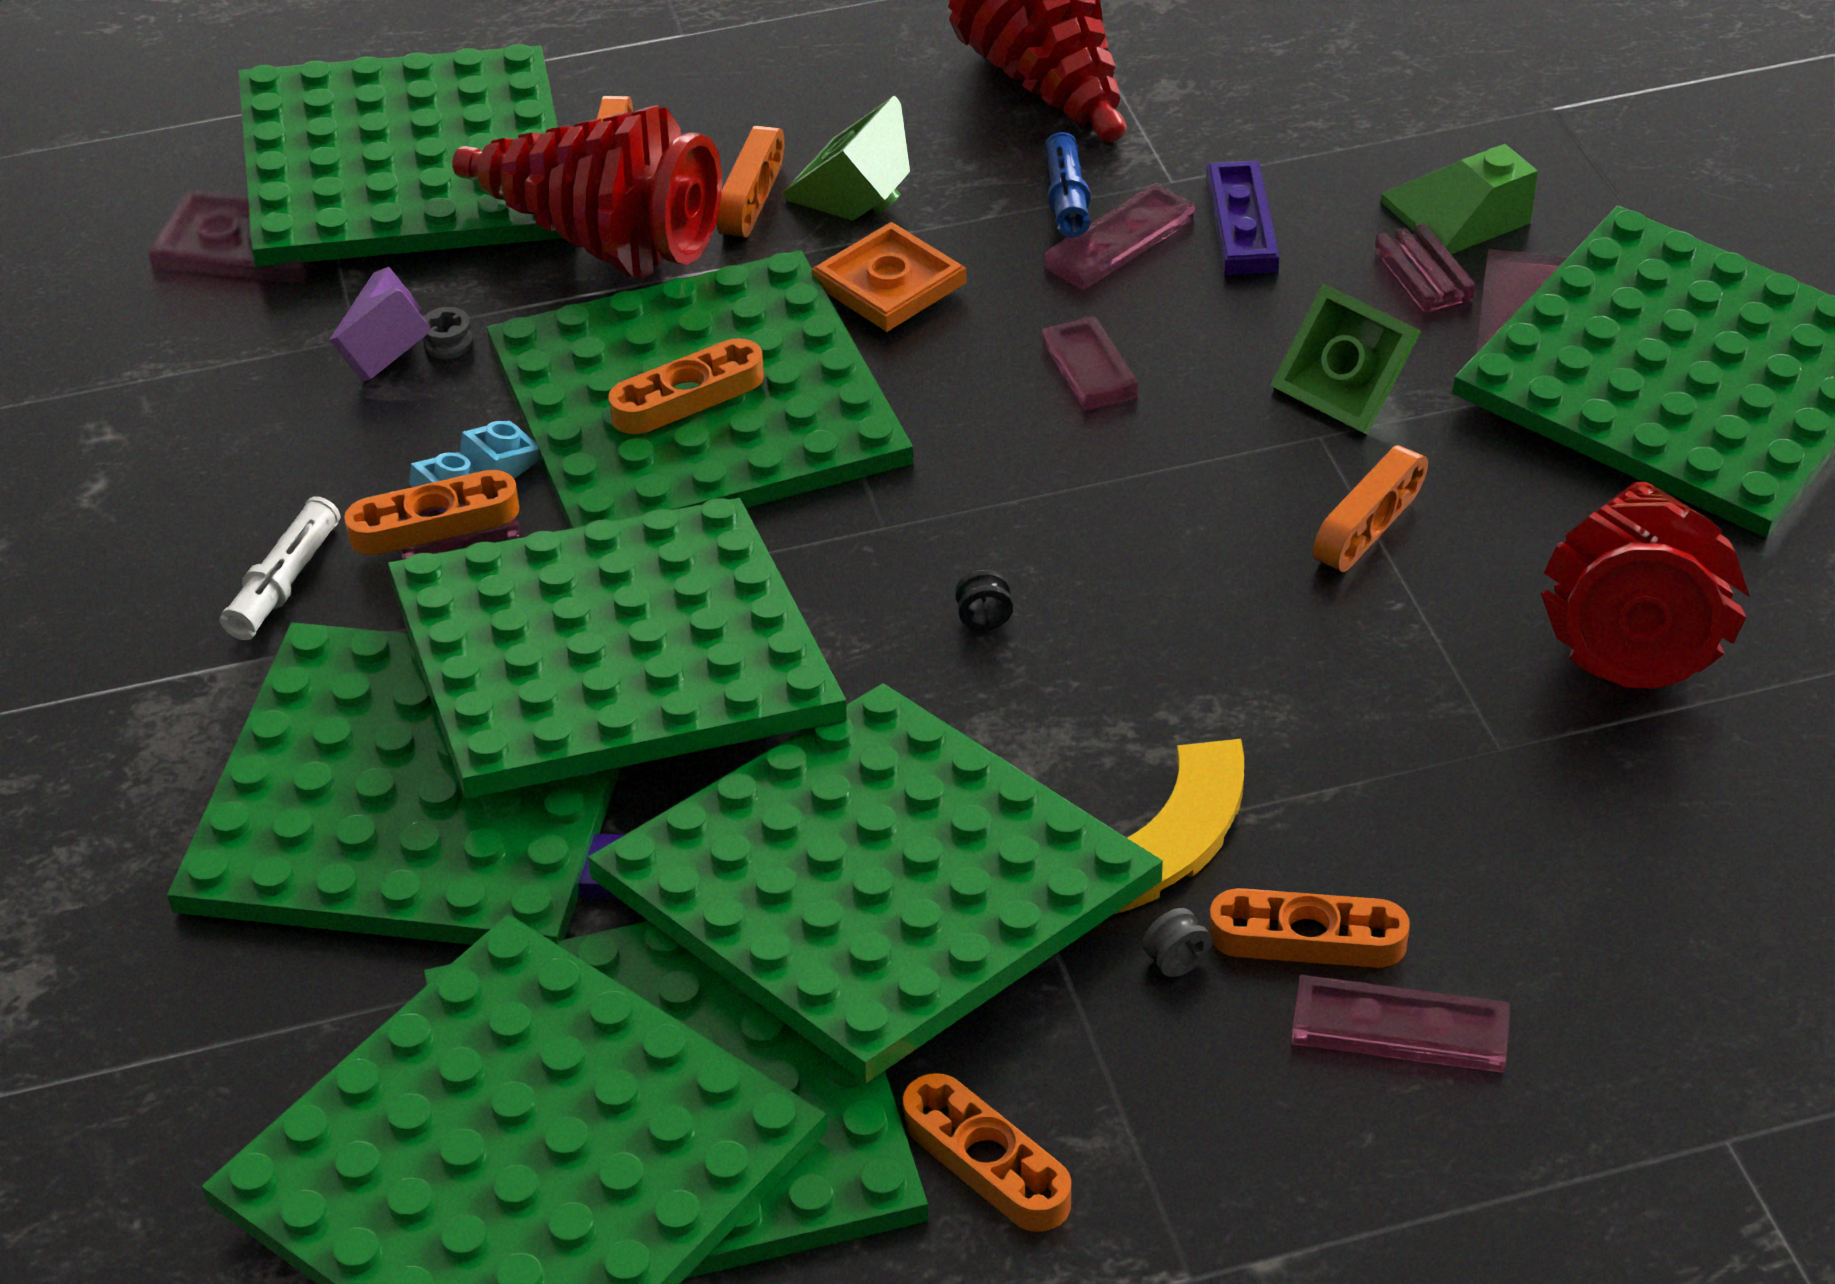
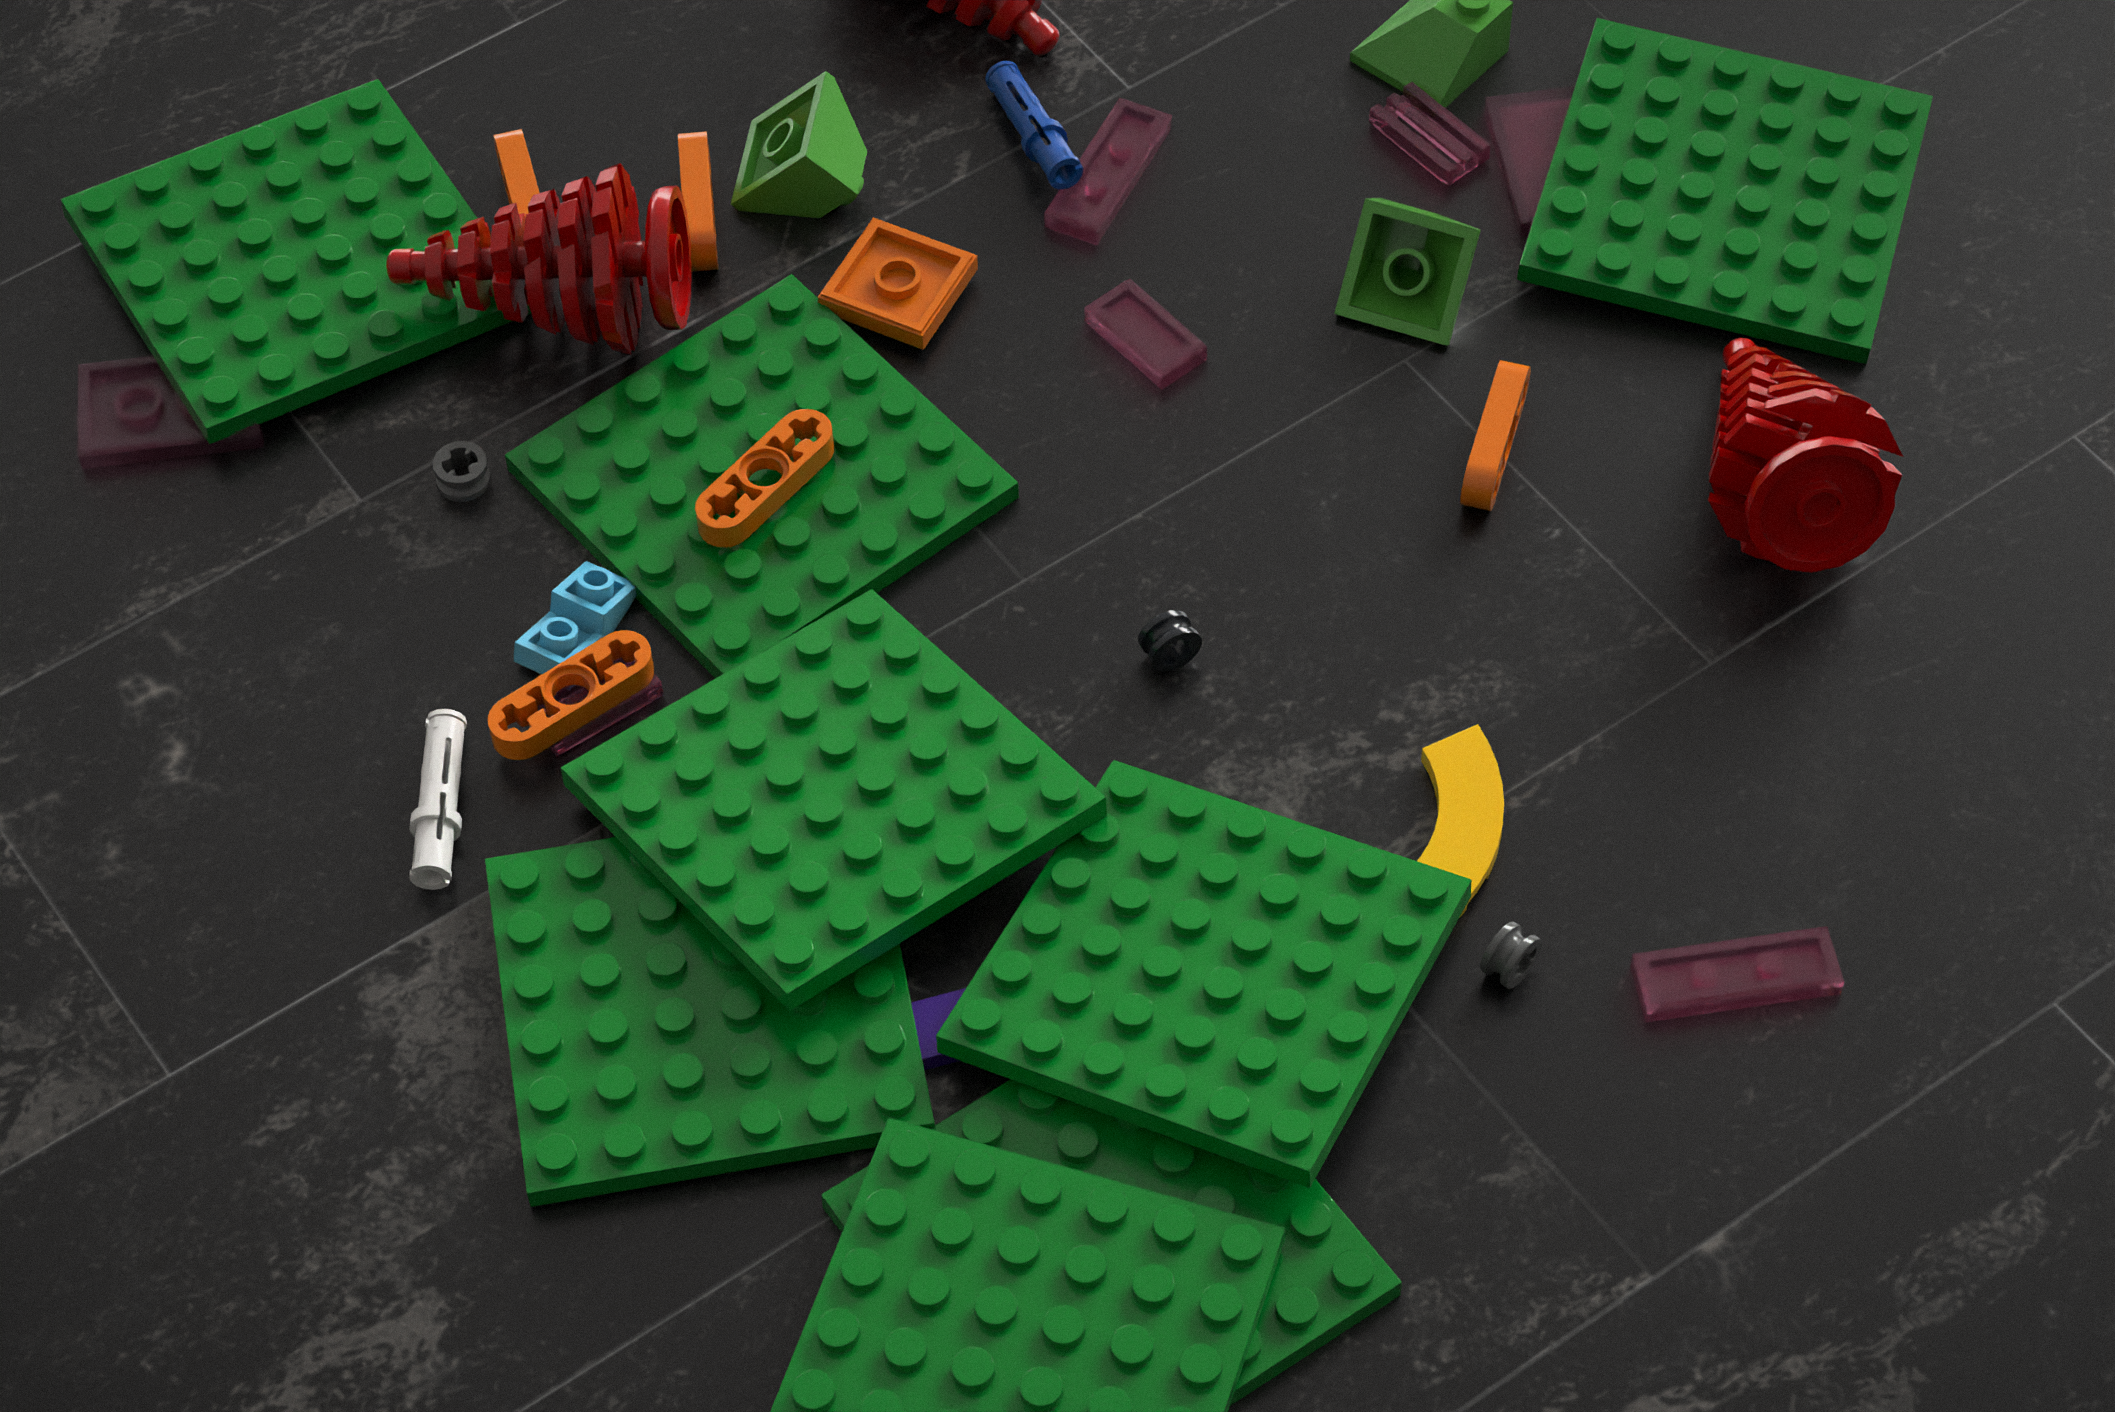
camera: 20 degrees left, 10 degrees up
medium lavender slope [329,267,431,382] -> none
orange beam [903,1073,1071,1232] -> none
dark purple tile [1206,161,1280,275] -> none
orange beam [1209,888,1410,968] -> none

